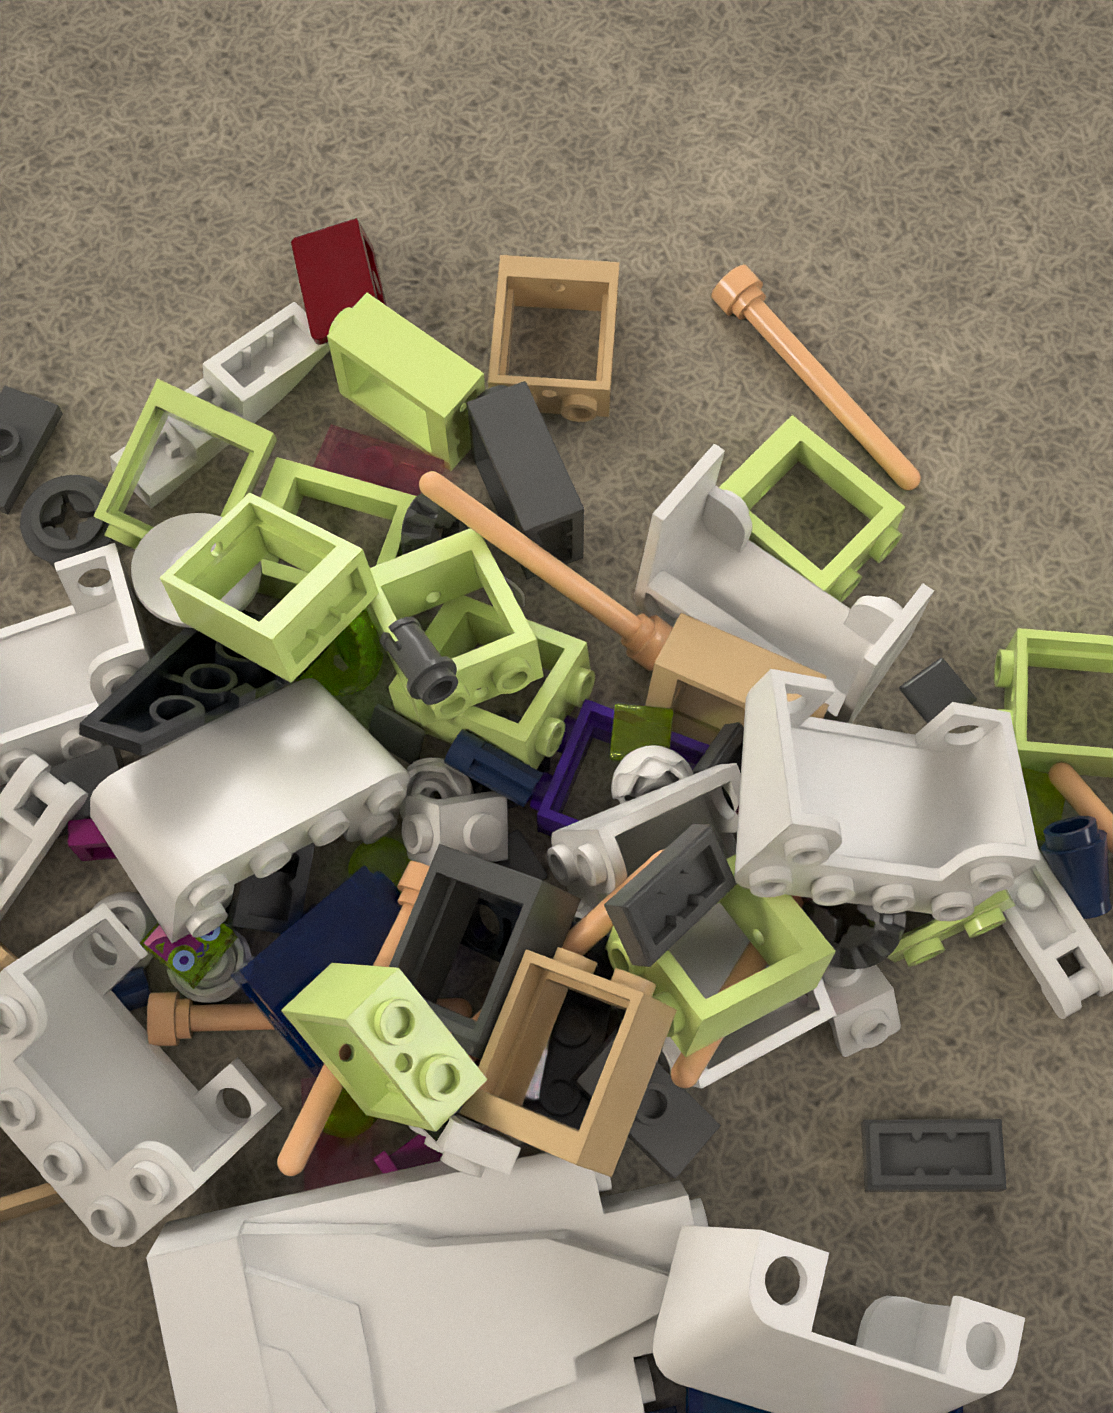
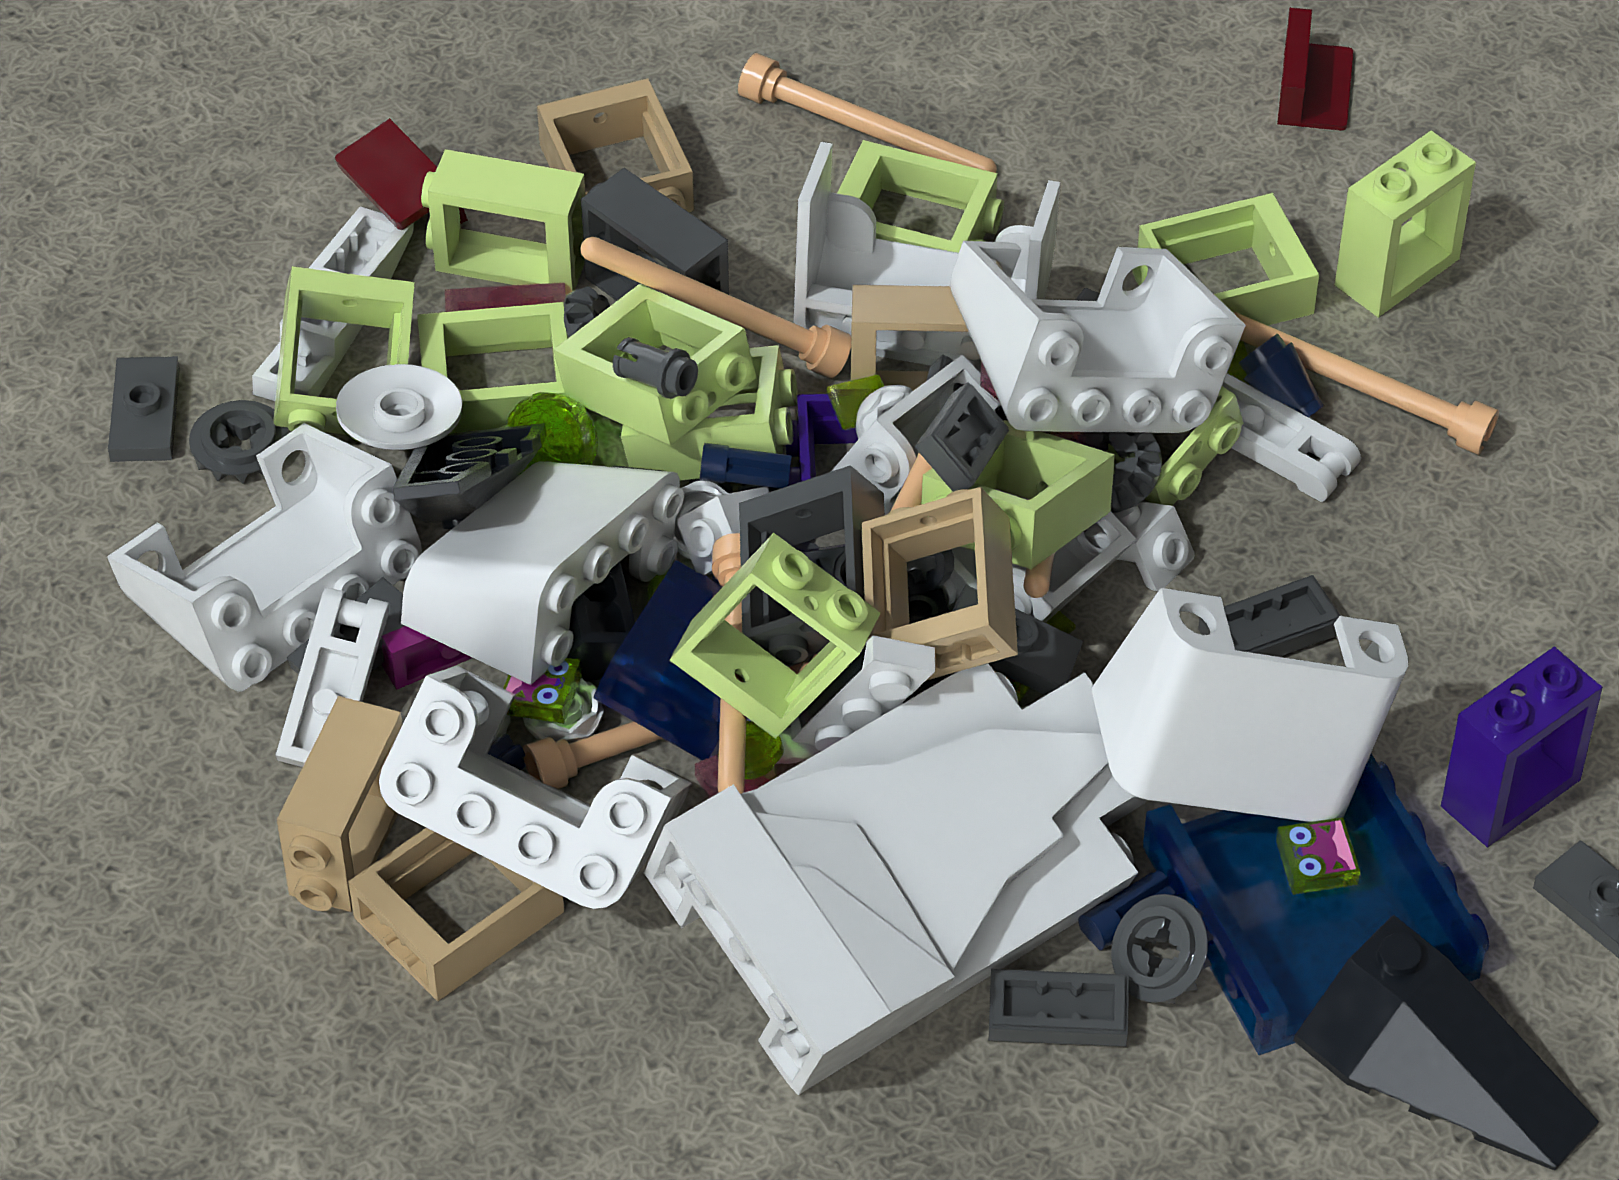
camera: 25 degrees left, 20 degrees down
yellowish green window [160,493,379,683] -> none

